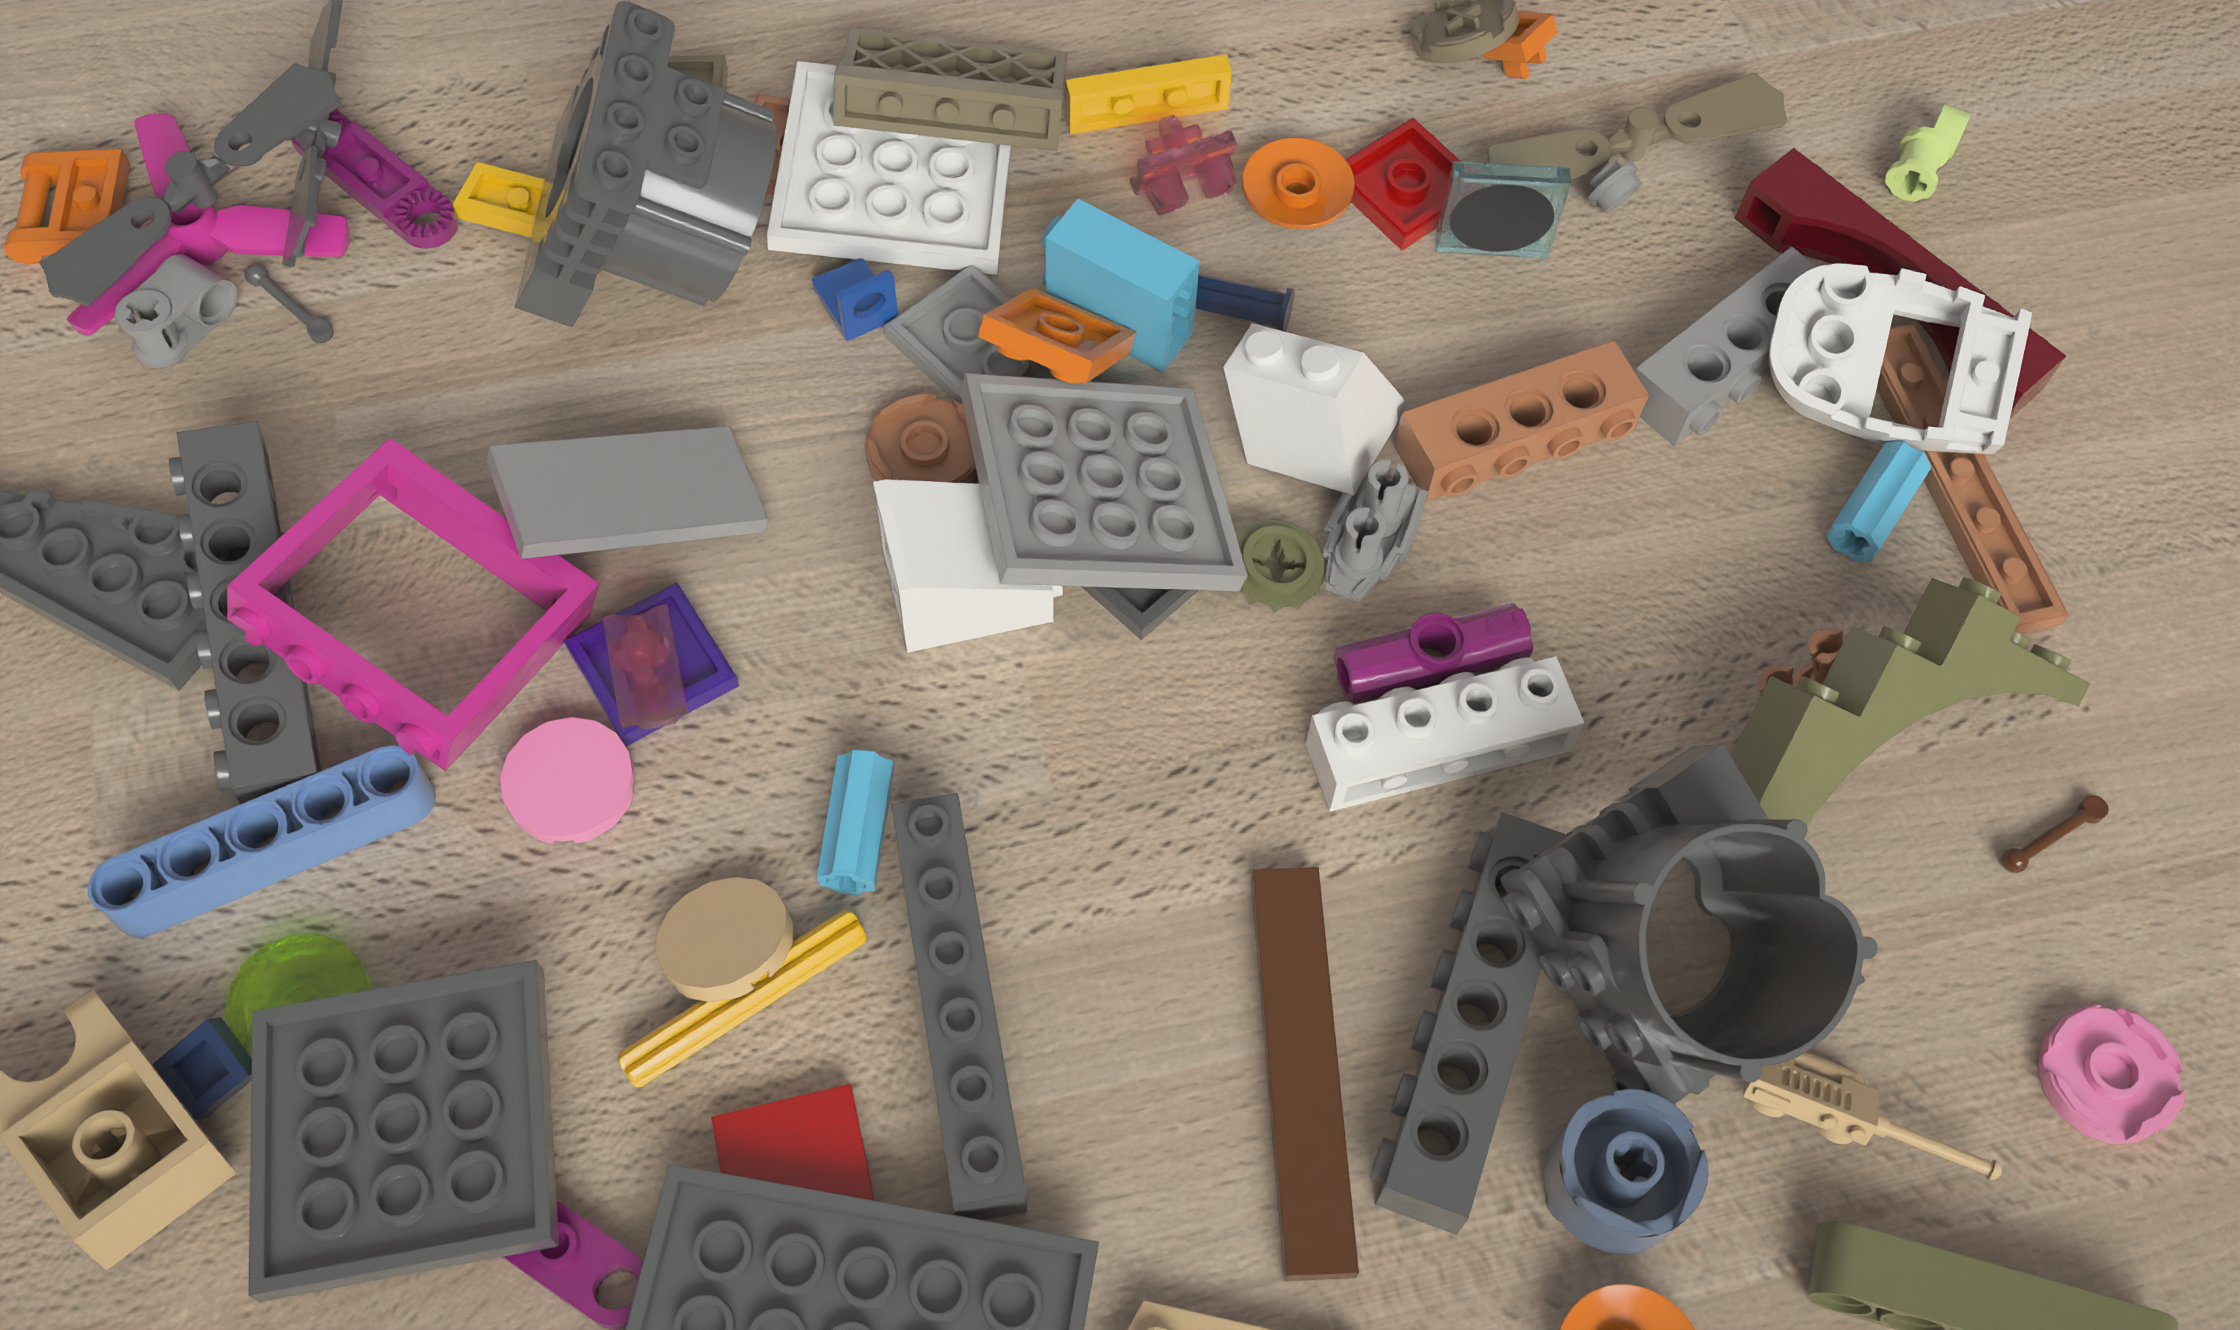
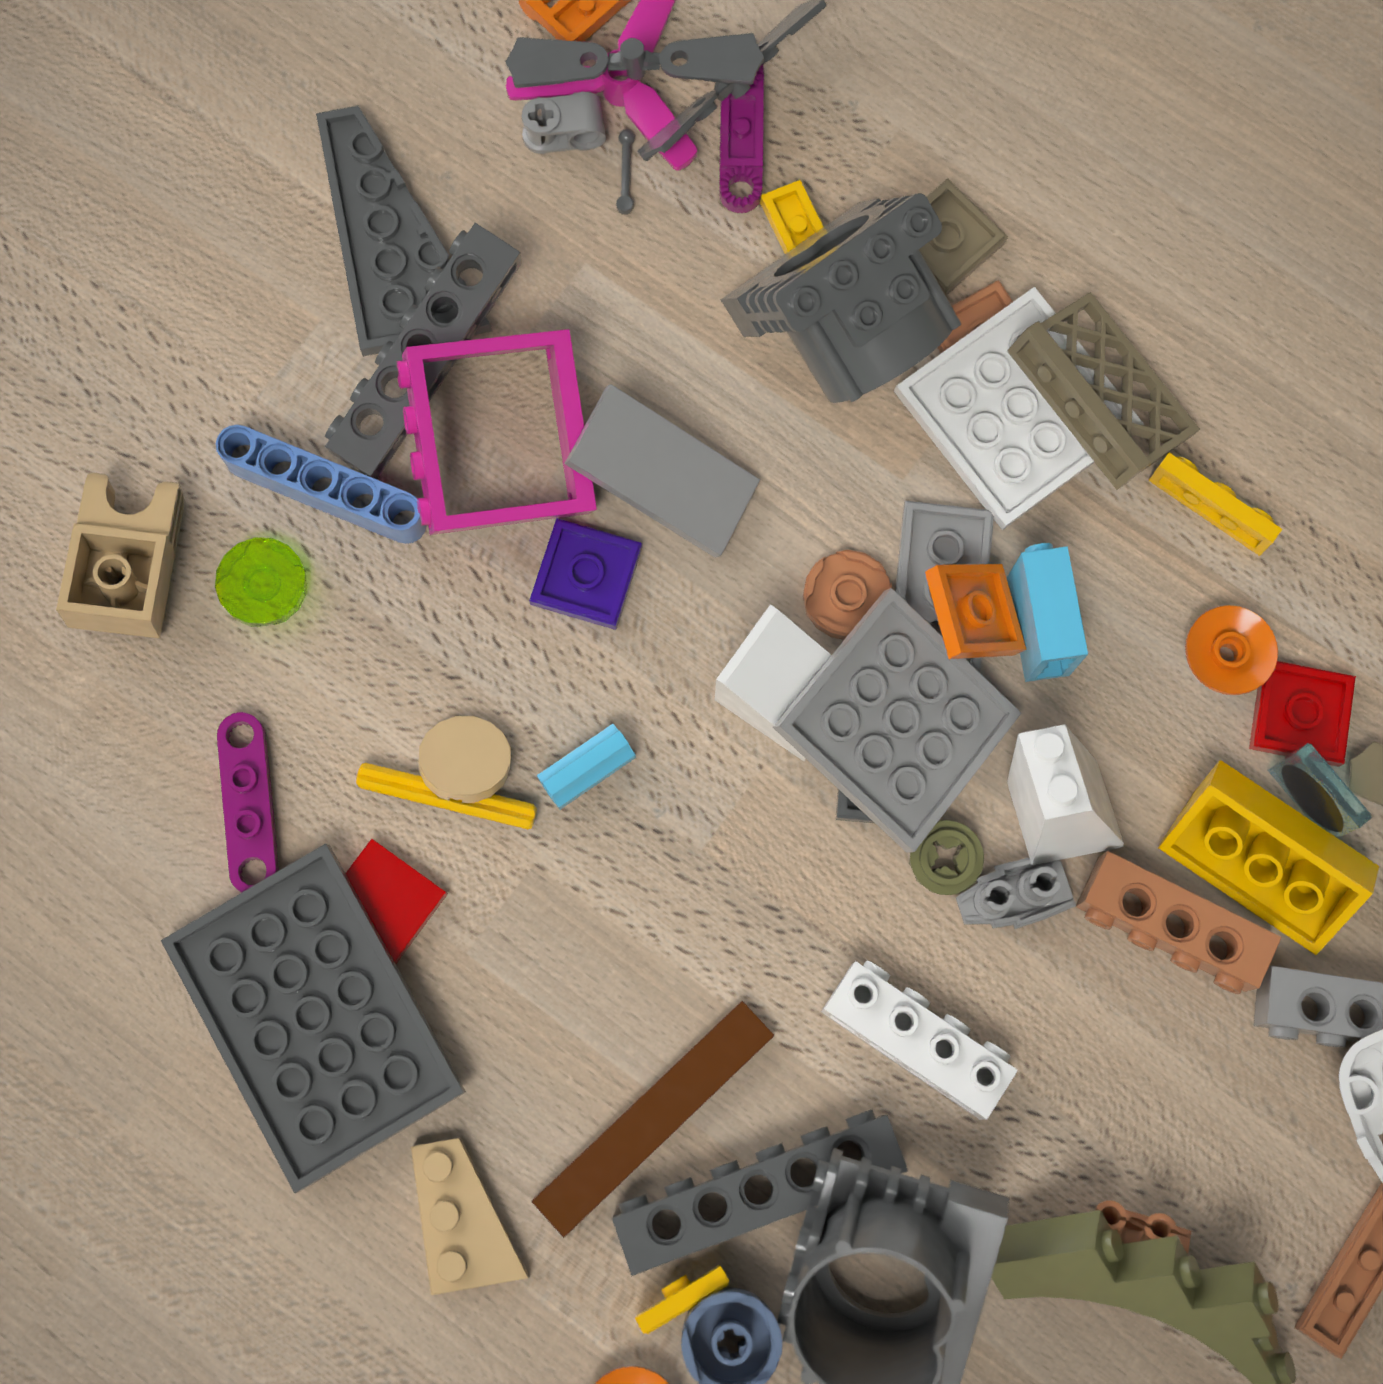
camera: 50 degrees right, 15 degrees up
dark blue plate [152,1017,252,1120] -> none
dark grey plate [248,960,559,1302] -> none
bright pink tile [500,717,635,844] -> none
clear pink hips [602,604,688,730] -> none
blue bracket [812,258,898,341] -> none
dark grey brick [891,793,1027,1220] -> none
clear pink hips [1130,114,1238,215] -> none
dark blue axle [1195,274,1295,332] -> none
magenta piece [1334,603,1534,703] -> none
medium azure axle [1826,441,1932,562] -> none
none -> yellow plate [635,1265,729,1335]
none -> yellow slope [1158,760,1379,955]

